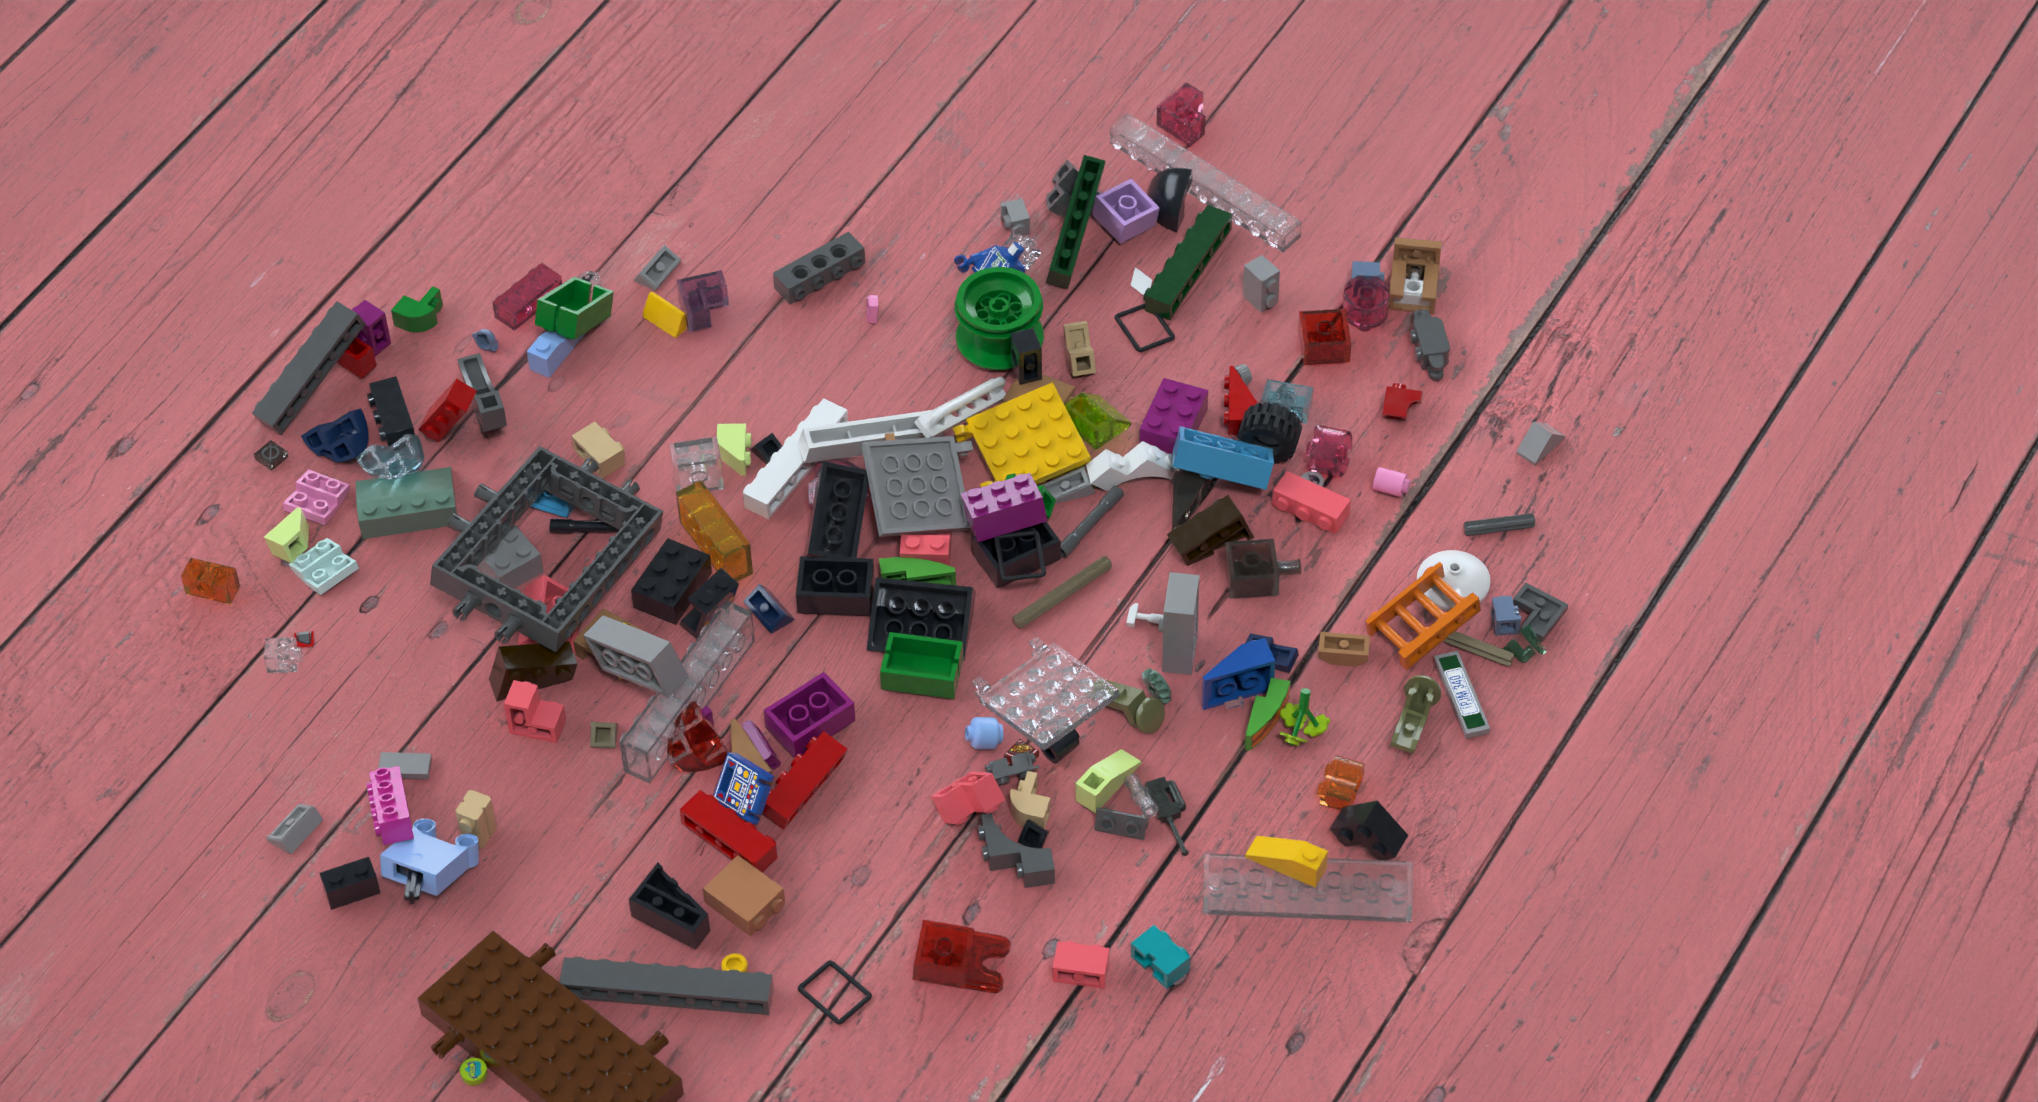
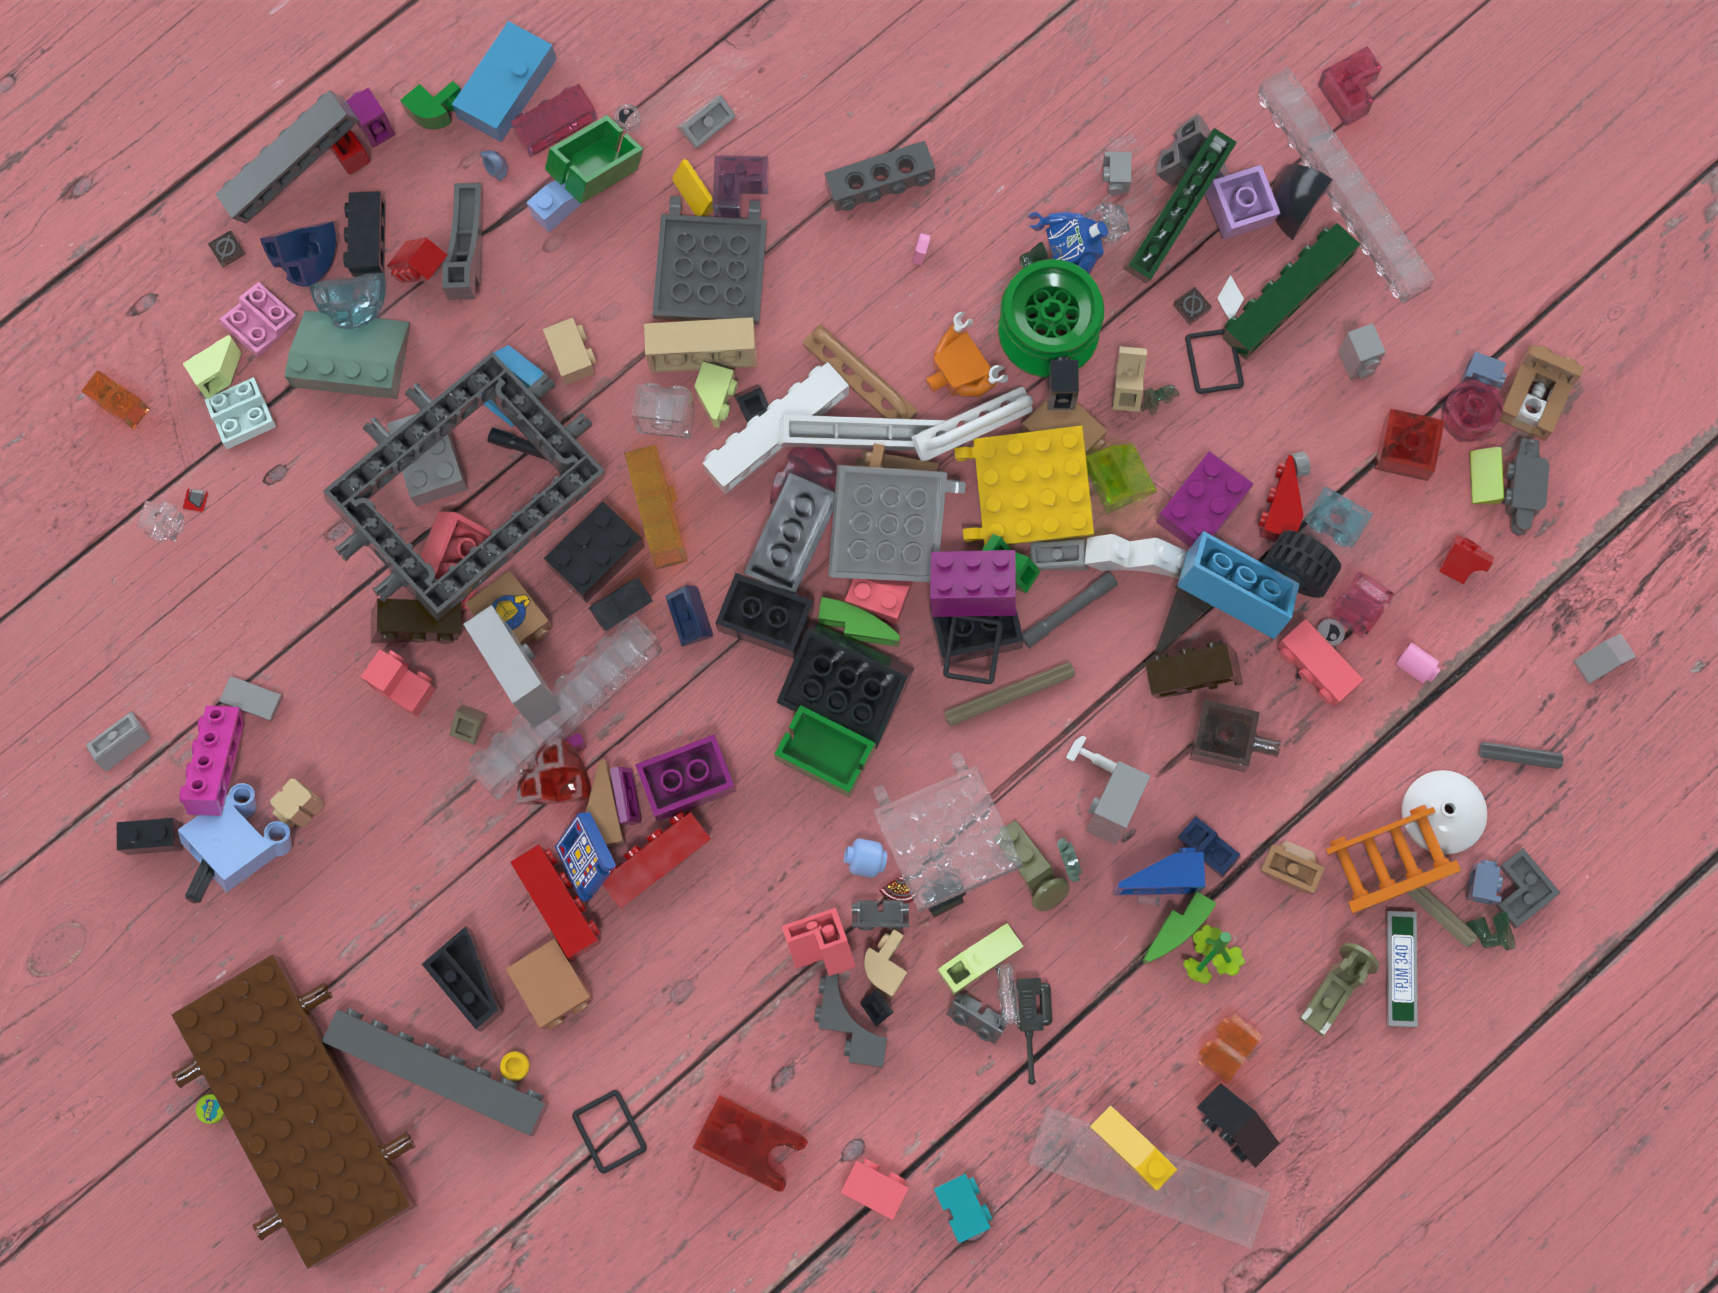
camera: 20 degrees right, 25 degrees up
none -> dark azure brick [452,21,557,142]
none -> tan brick [644,317,757,373]
none -> dark grey plate [652,196,767,325]
none -> medium nougat piece [803,325,917,419]
none -> orange torso [925,312,1008,397]
none -> piece [1140,384,1180,416]
none -> clear smoke tile [1173,287,1212,325]
none -> lime slope [1469,447,1504,504]

